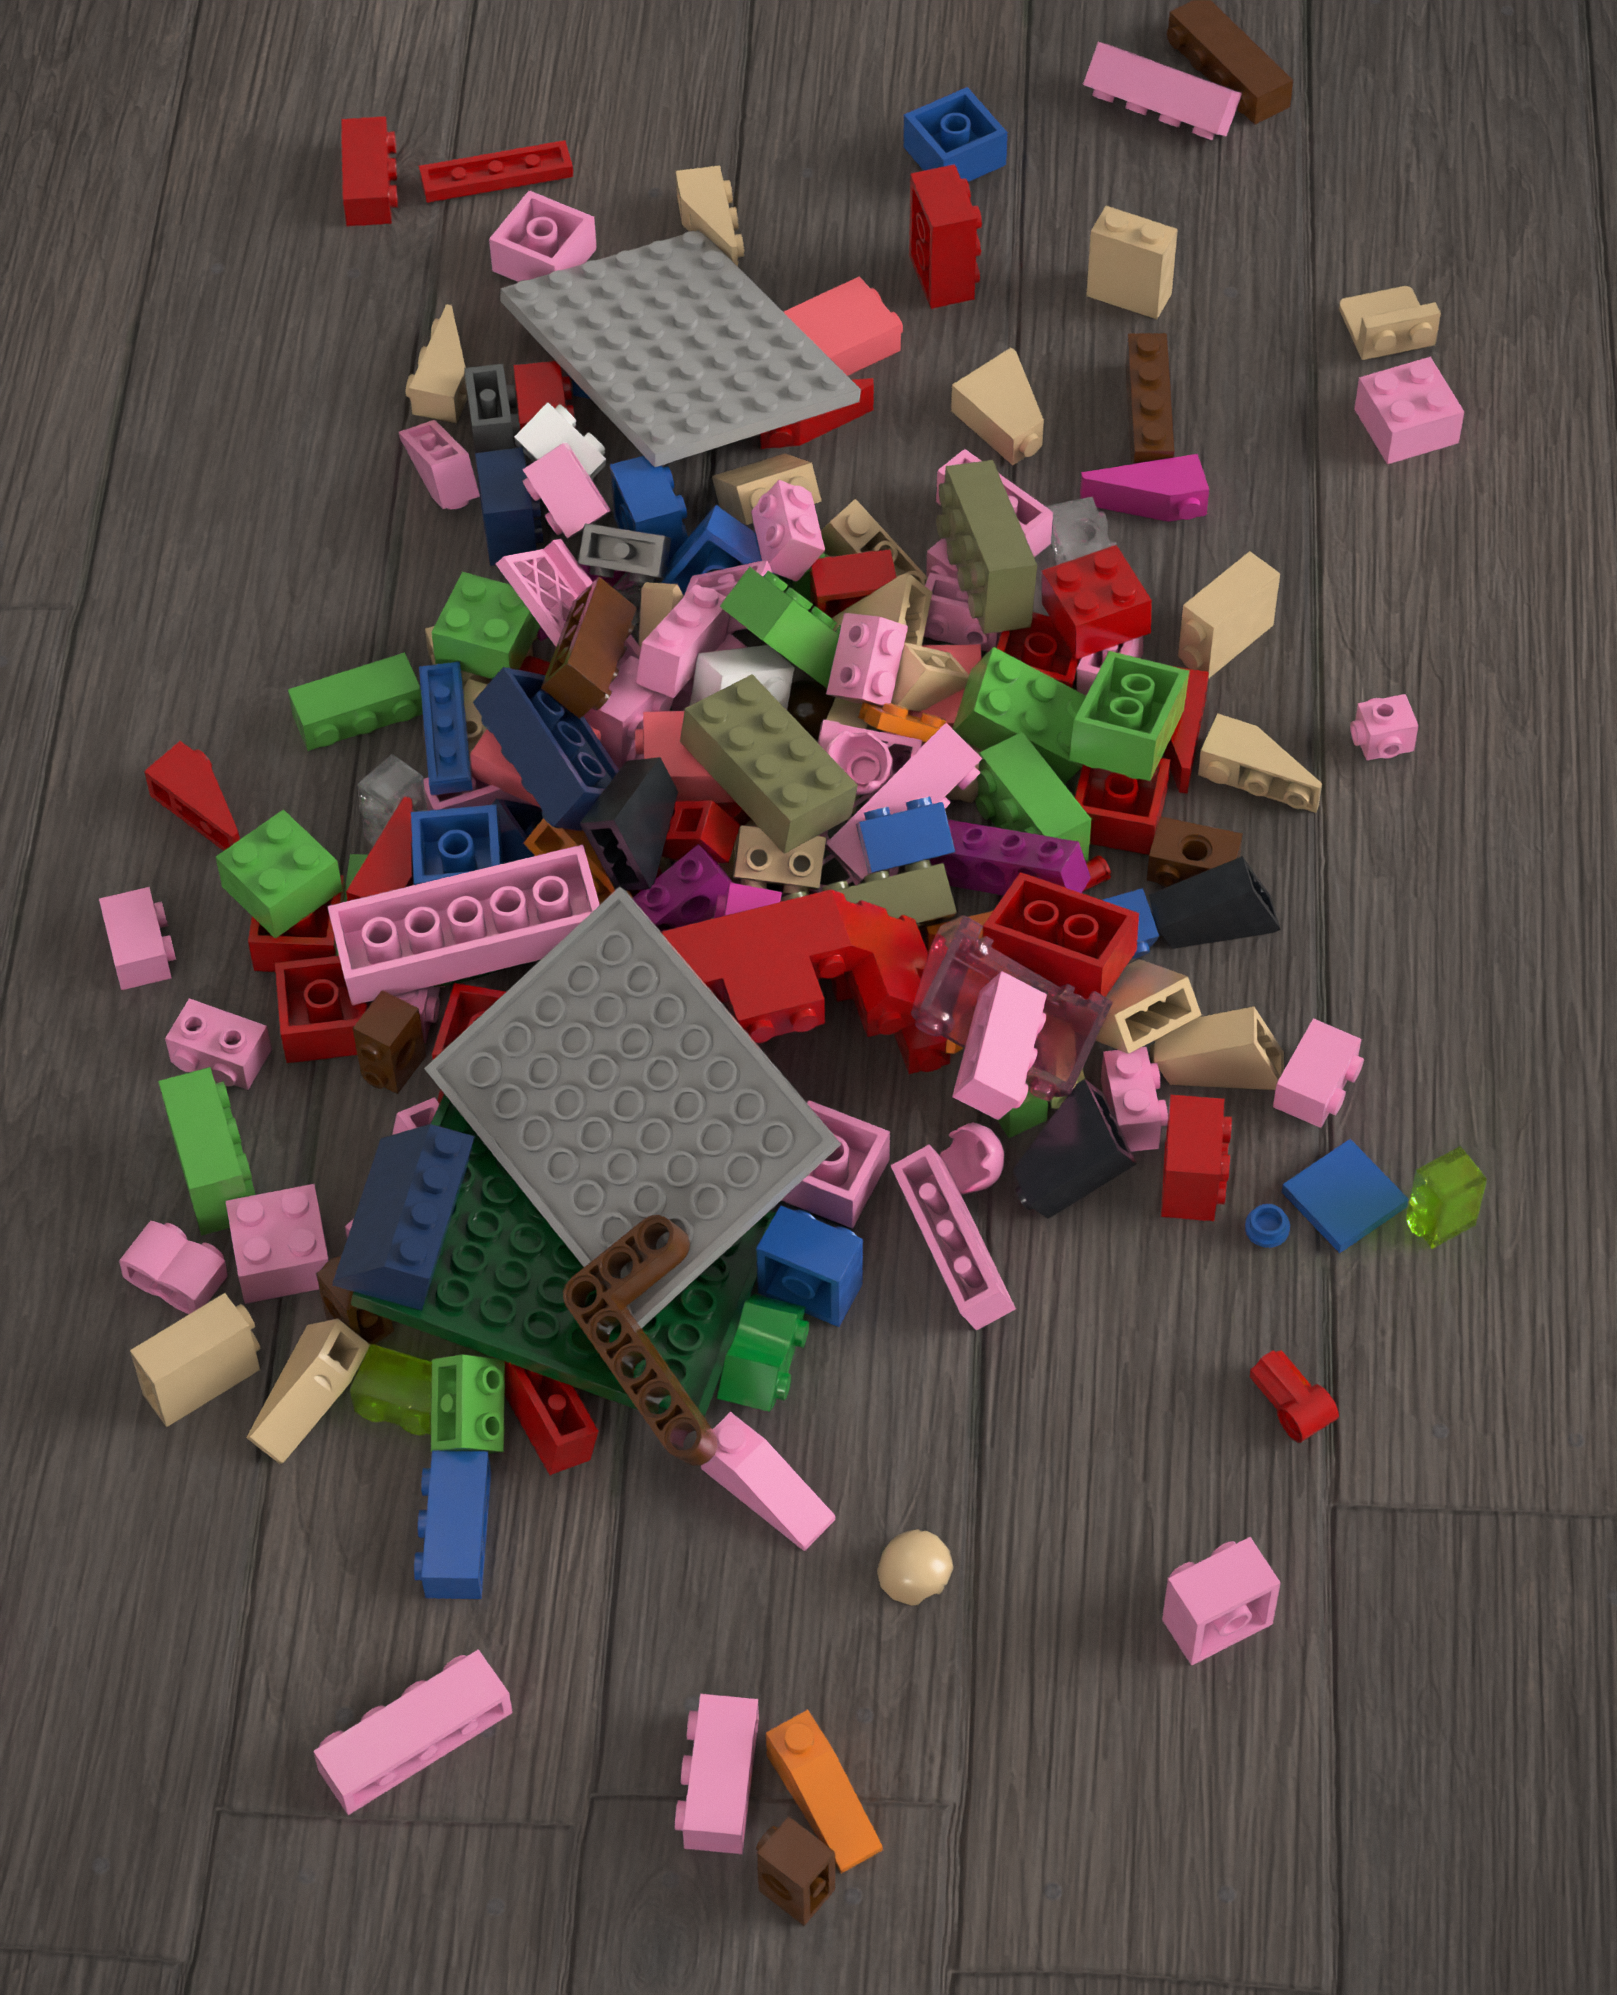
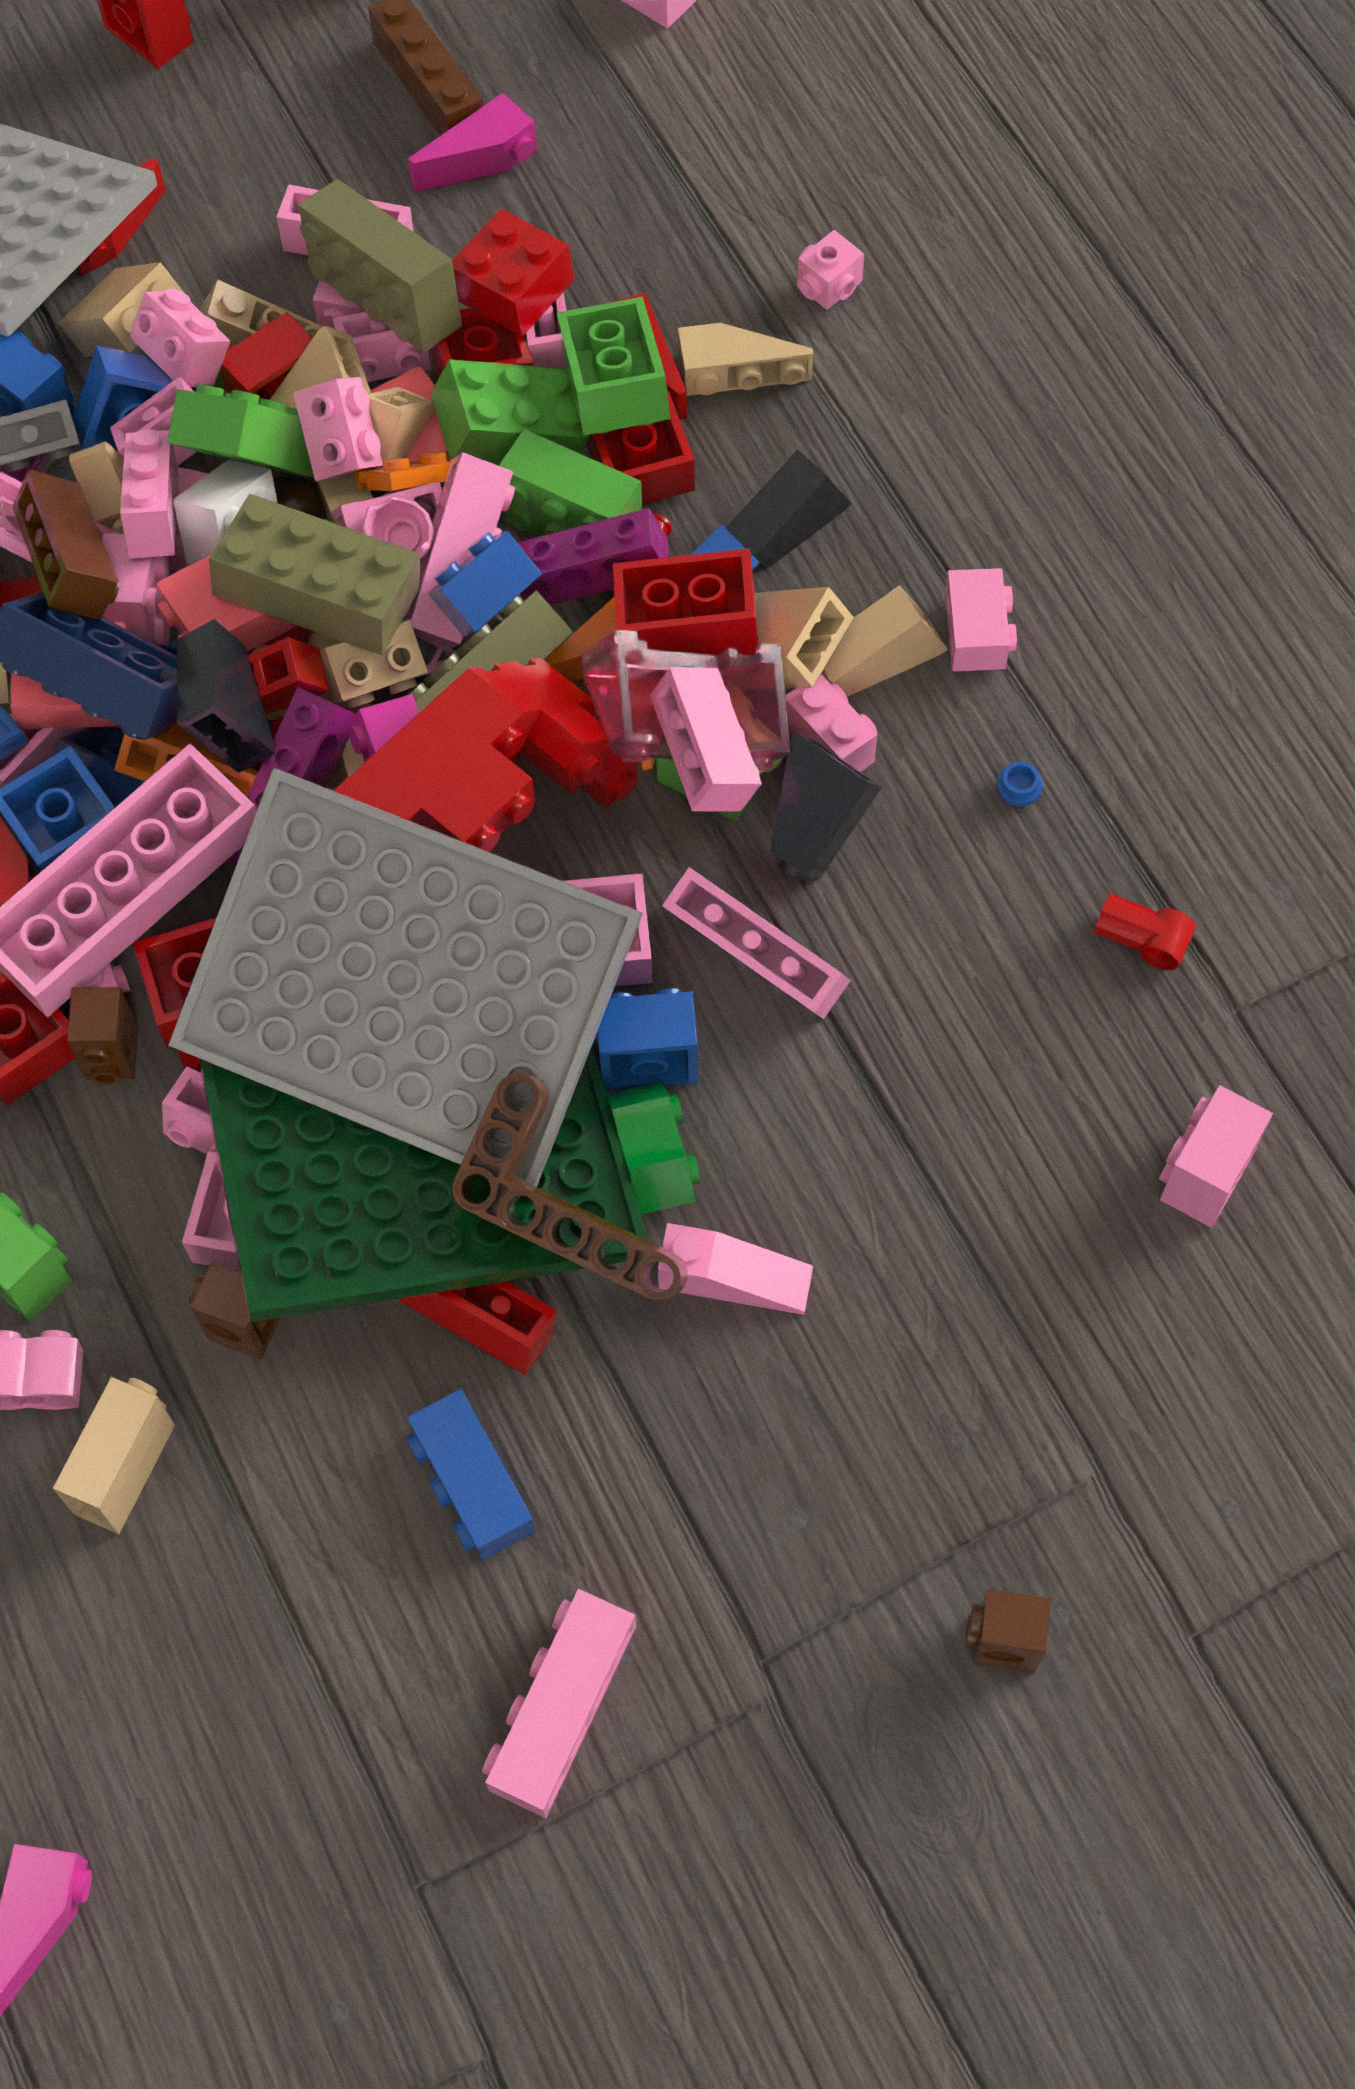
camera: 30 degrees left, 10 degrees up
bright pink brick [226,1184,329,1304] -> none
tan slope [246,1319,370,1464] -> none
dark blue slope [332,1124,474,1311] -> none
clear neon green brick [350,1344,432,1435] -> none
bright green brick [431,1354,505,1454] -> none
bright pink brick [675,1694,759,1854] -> none
orange slope [766,1710,883,1874] -> none
coral brick [784,276,903,376] -> none
tan hair [877,1529,954,1605] -> none
bright pink hair [940,1122,1004,1195] -> none
tan slope [951,348,1044,465] -> none
clear brick [1046,497,1117,565] -> none
reddish brown brick [1147,816,1243,887] -> none
red brick [1161,1095,1232,1221] -> none
tan brick [1178,551,1280,678] -> none
blue tile [1282,1139,1409,1253] -> none
clear neon green brick [1406,1146,1487,1249] -> none

